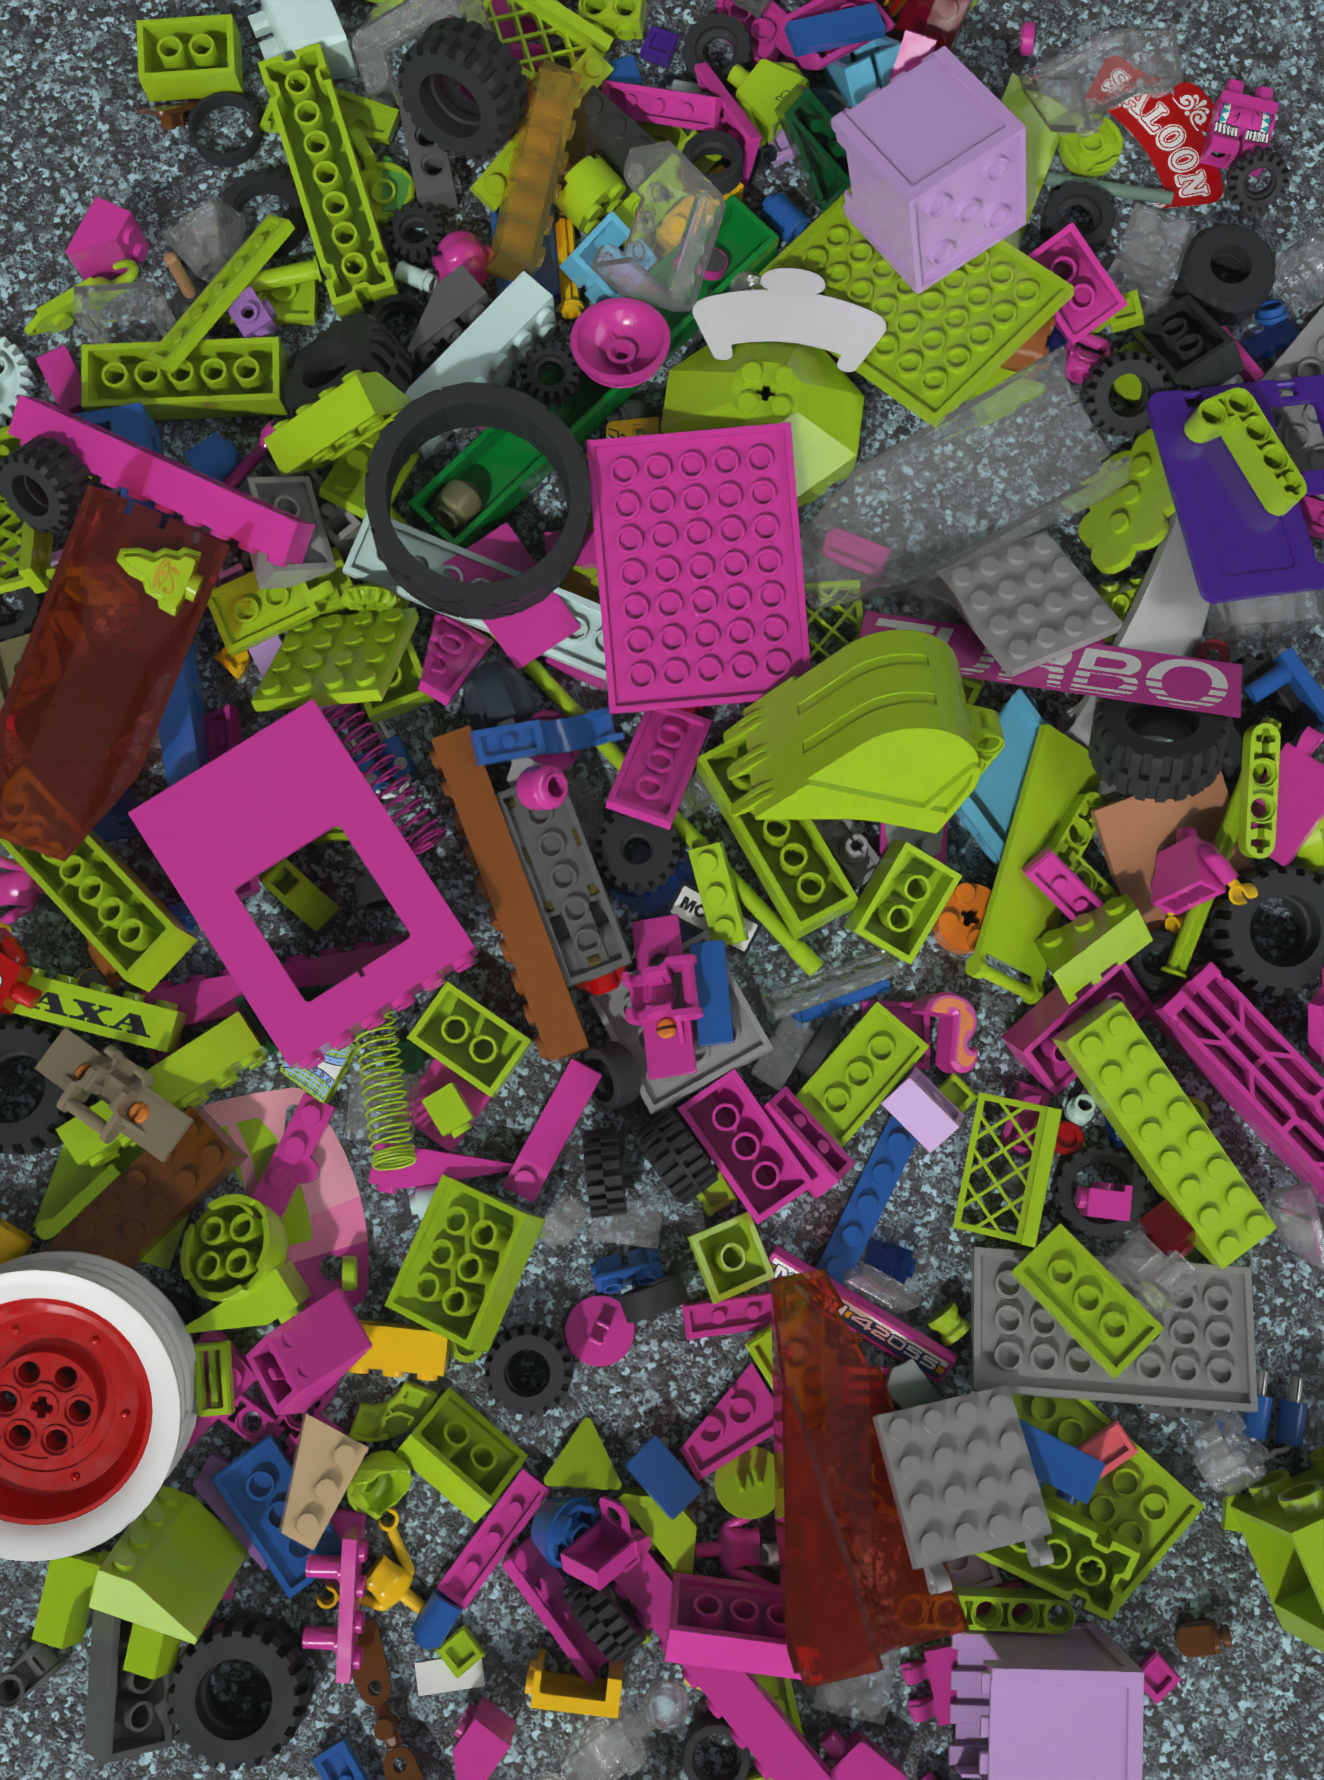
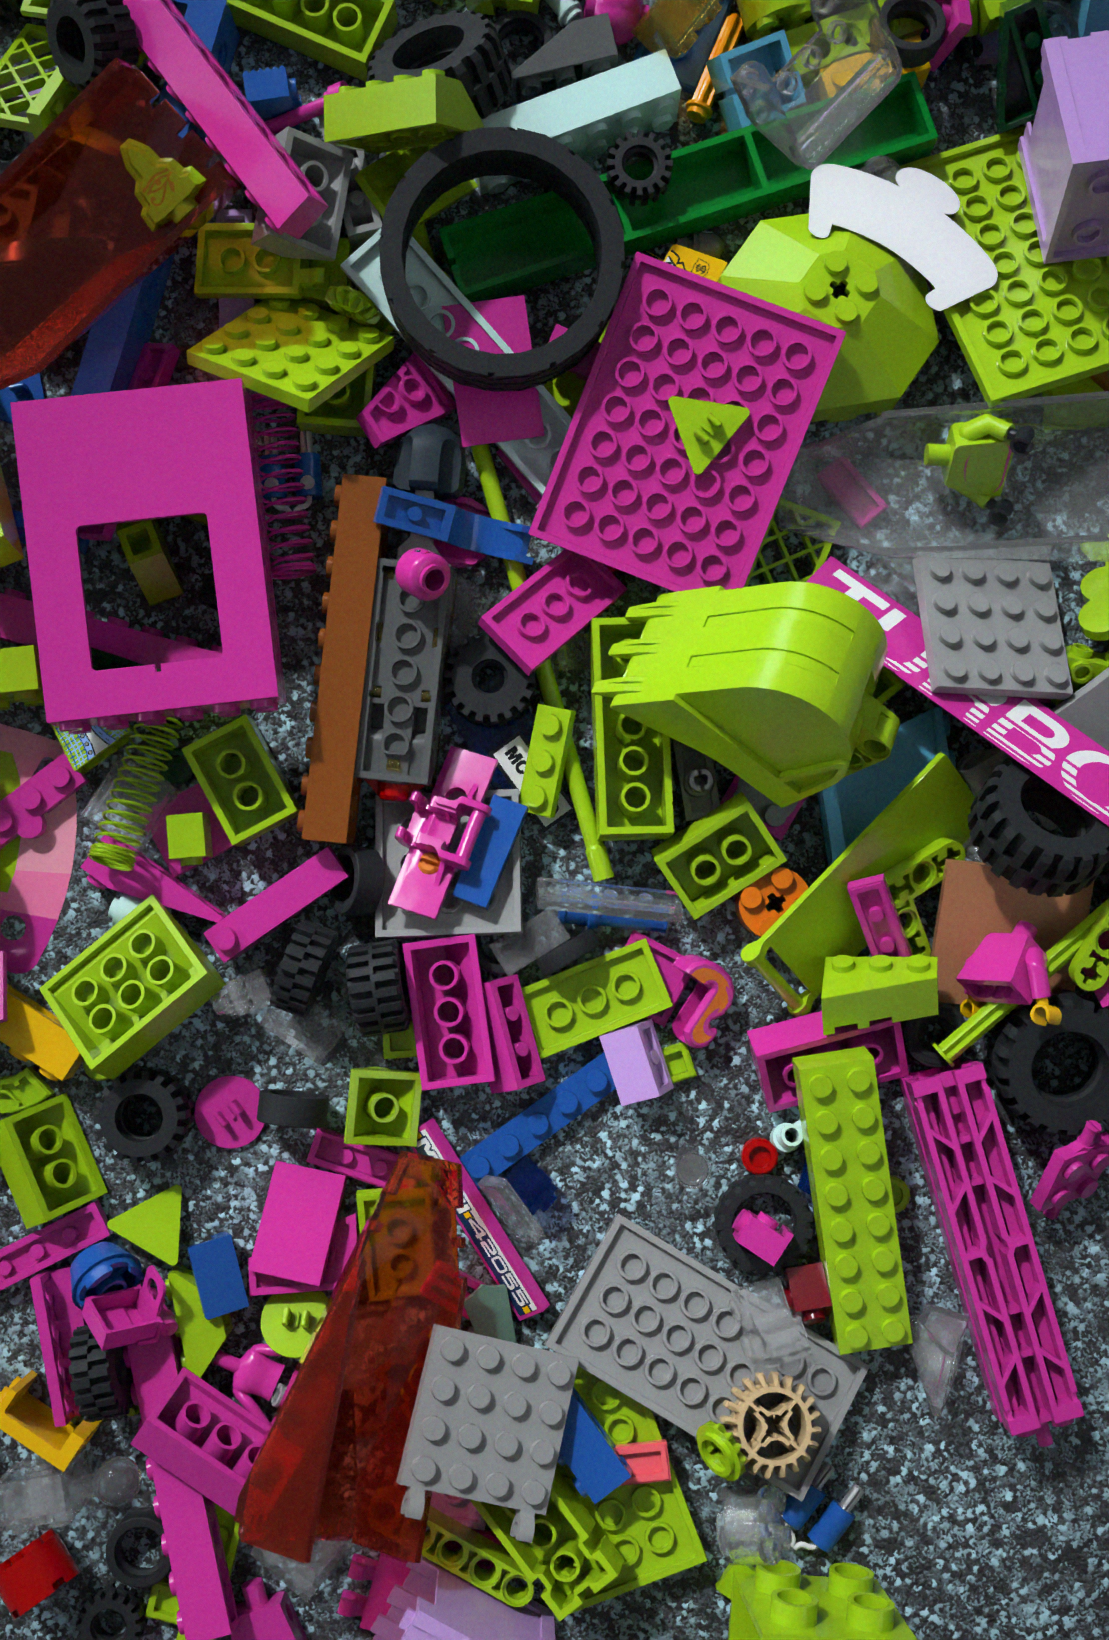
camera: 30 degrees right, 5 degrees up
yellow tile [214,647,250,682] -> none
lime tile [342,1255,358,1291] -> none
olive head [433,479,482,529] -> none
dark pink hat [570,298,670,388] -> none
blue hinge [590,1246,664,1293] -> none
tile [694,247,728,281] -> none
blue brick [760,192,810,244] -> none
lime wheel [927,1302,971,1346] -> none
lime fence [953,1092,1062,1248] -> none
dark pink tile [997,1081,1052,1157] -> none
lime plate [1010,1223,1164,1379] -> none
none -> dark pink tile [248,1161,348,1287]
none -> lime piece [668,396,750,475]
none -> lime gear [696,1420,746,1481]
none -> tan gear [720,1371,822,1479]
none -> lime torso [924,413,1035,528]

